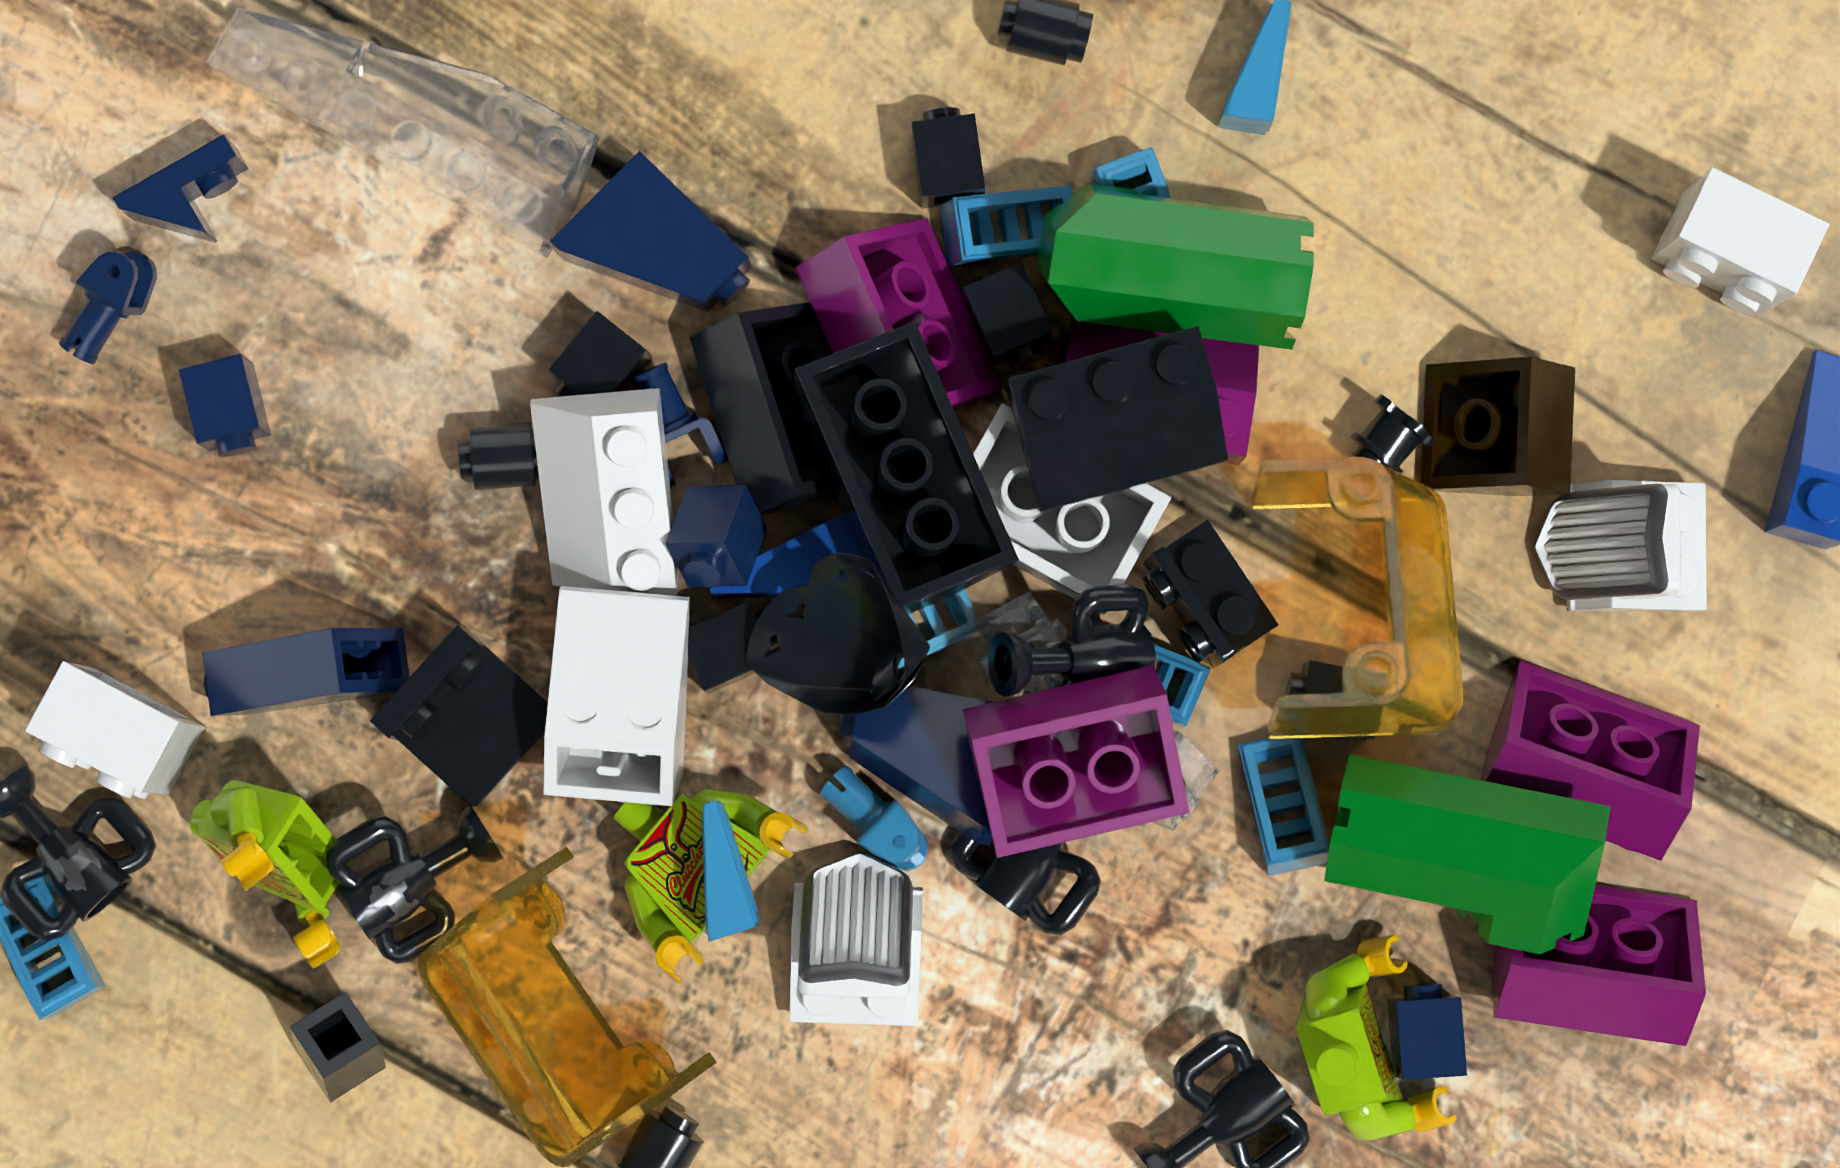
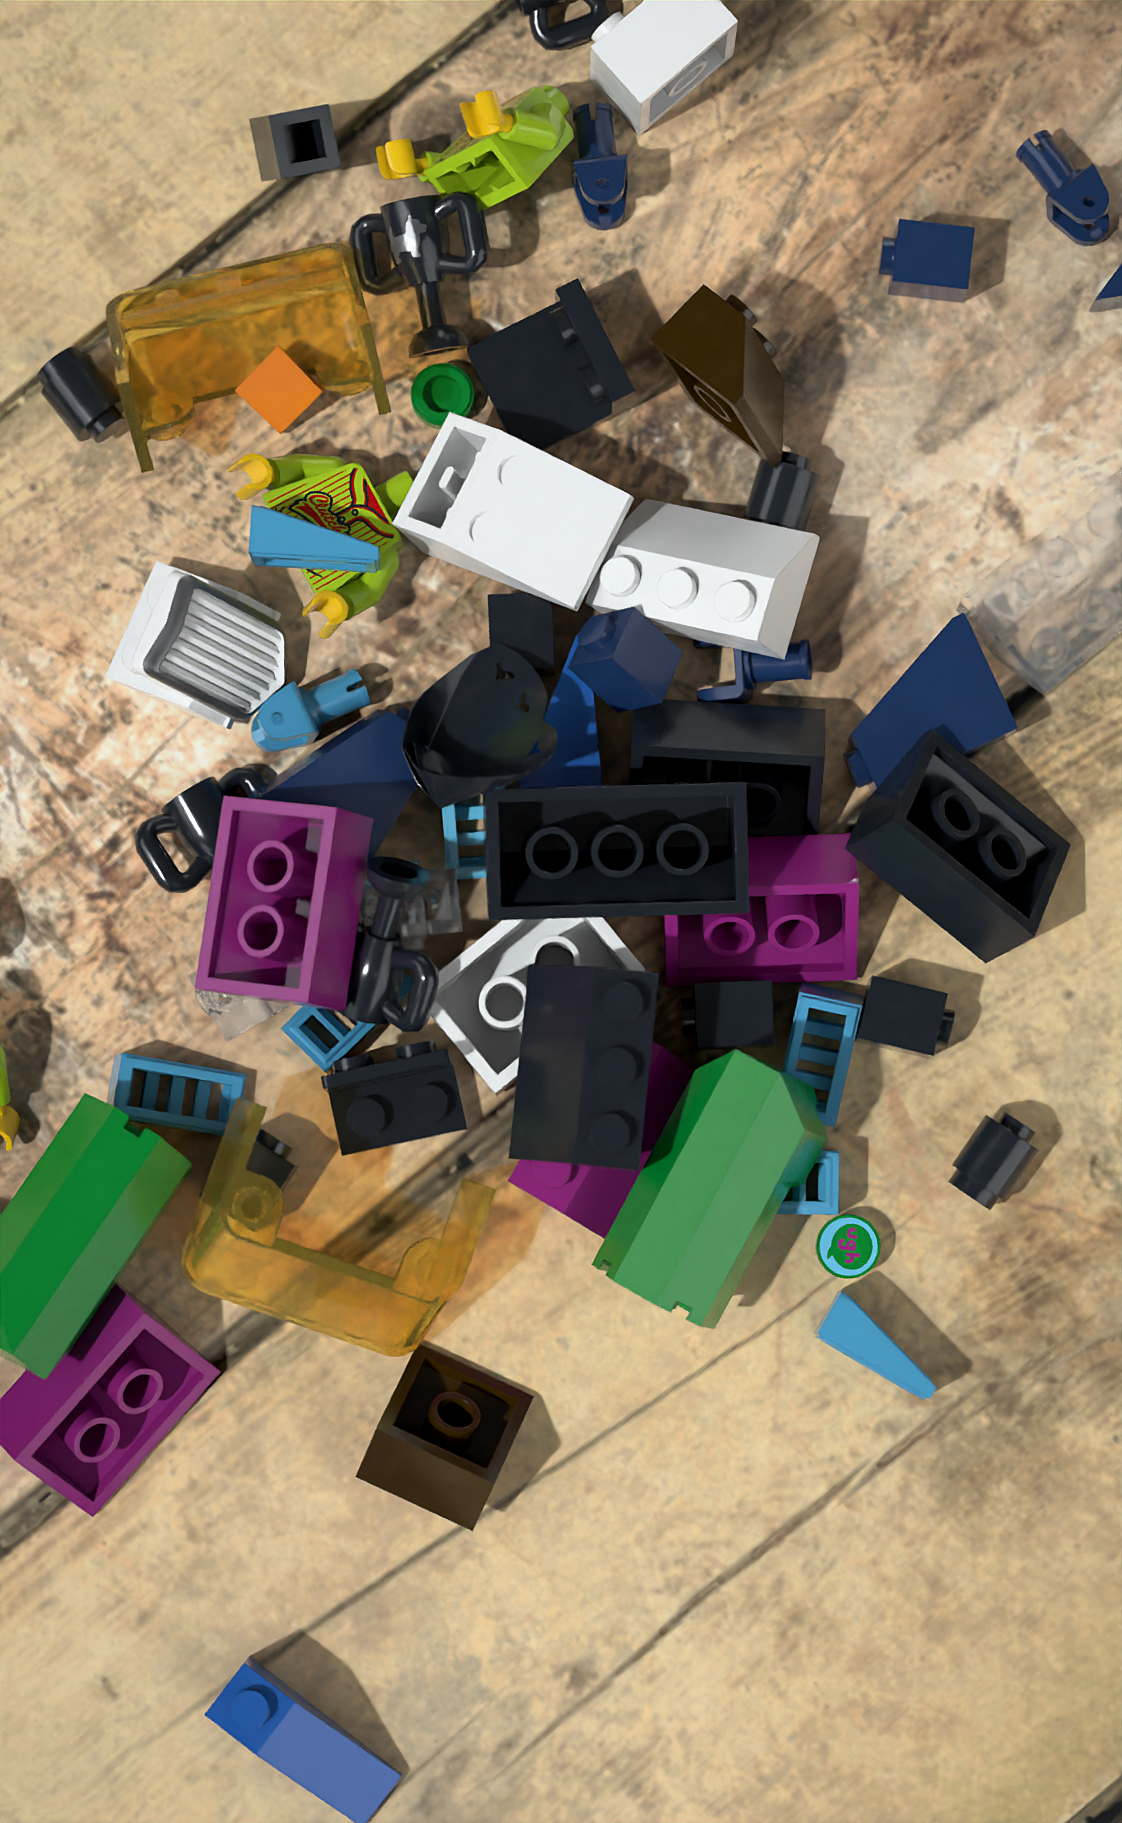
camera: 115 degrees right, 0 degrees up
dark blue slope [202,628,410,716] -> none
black brick [548,311,652,397] -> none
black brick [1350,394,1435,479] -> none
white piece [1533,480,1707,612] -> none
white brick [1651,167,1830,315] -> none
none -> orange slope [235,344,324,435]
none -> green tile [411,363,474,429]
none -> dark blue piece [571,102,628,231]
none -> dark brown slope [650,284,785,468]
none -> tile [815,1214,881,1279]
none -> black slope [845,729,1071,964]

